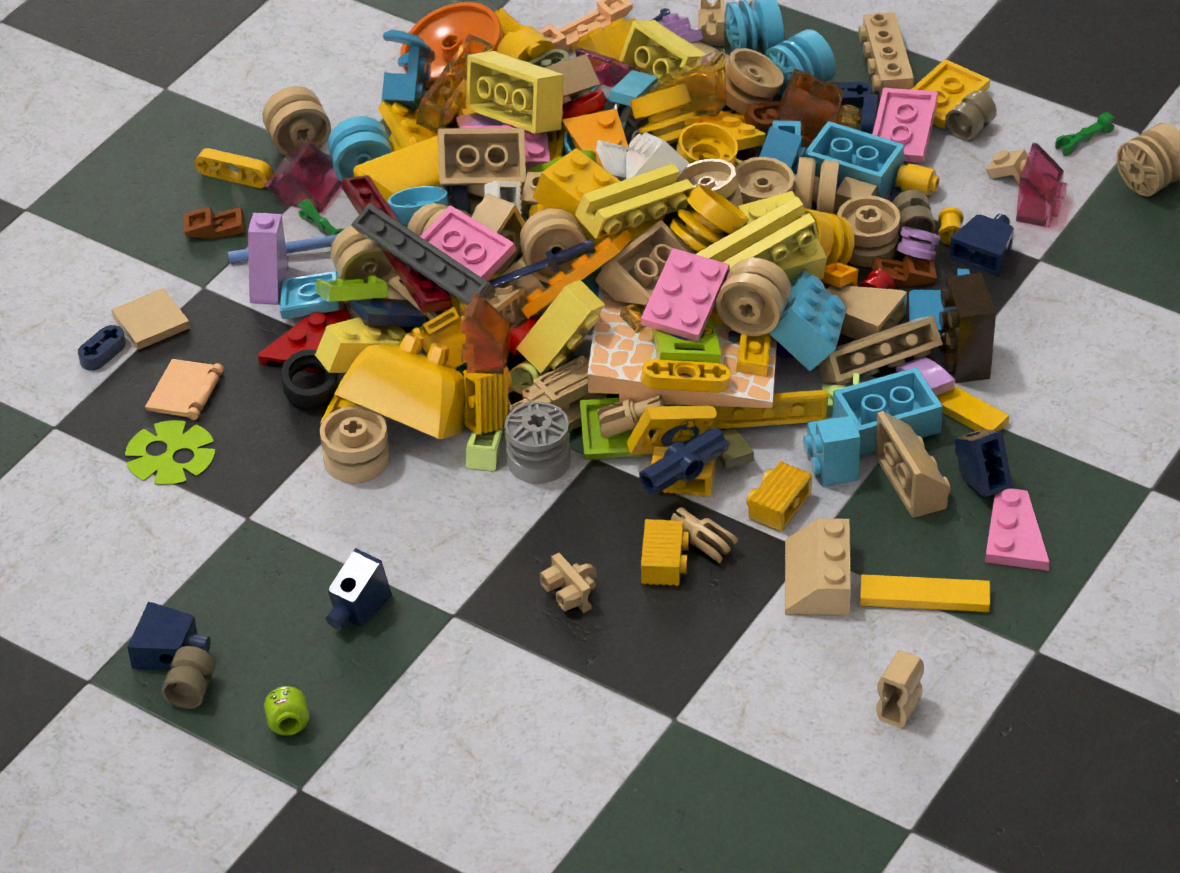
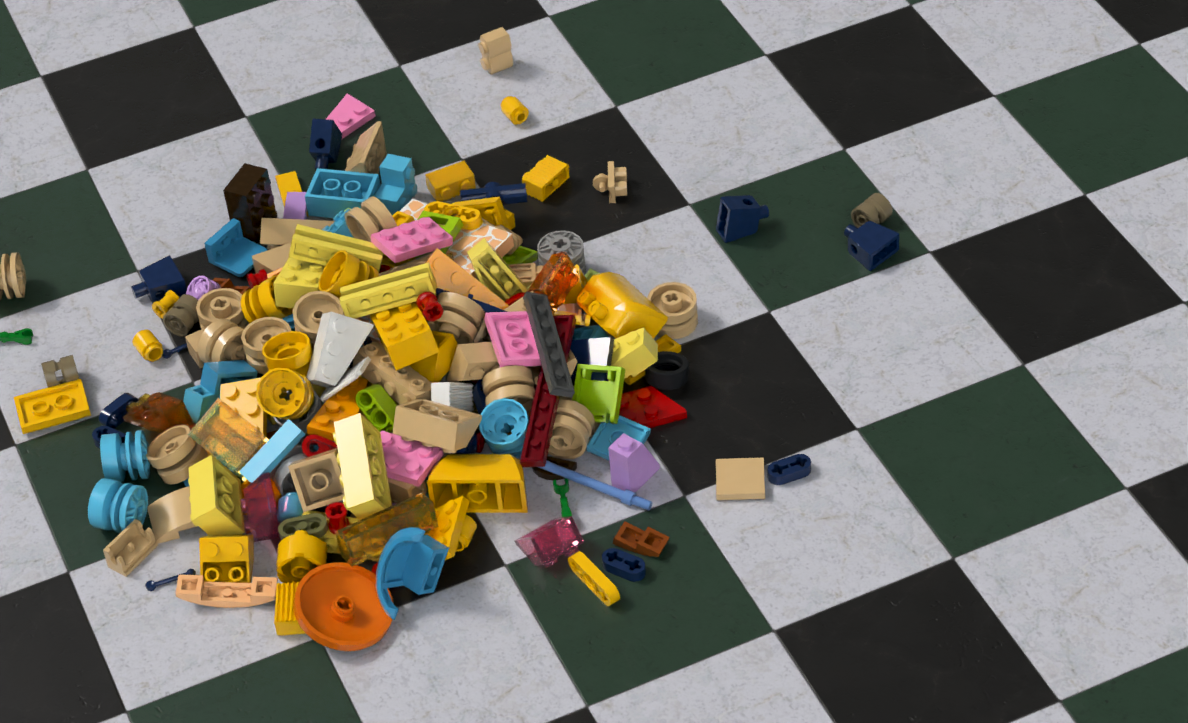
camera: 145 degrees left, 0 degrees up
lime piece [125,420,215,484] -> none
light nougat piece [145,359,224,420] -> none
tan wheel [262,86,331,158] -> none
lime head [264,686,309,736] -> none
medium azure wheel [328,116,393,182] -> none
lavender slope [658,13,703,43] -> none
tan arm [671,507,738,563] -> none
tan slope [785,518,851,615] -> none
medium azure brick [804,121,905,198] -> none
tan brick [859,12,914,100] -> none
yellow tile [860,574,990,612] -> none
bright pink plate [872,88,939,163] -> none
tan bracket [986,149,1036,187] -> none
clear pink slope [1016,143,1067,228] -> none
none -> red bush [416,292,444,321]
none -> yellow brick [501,96,529,125]
none -> dark blue beam [602,548,646,582]

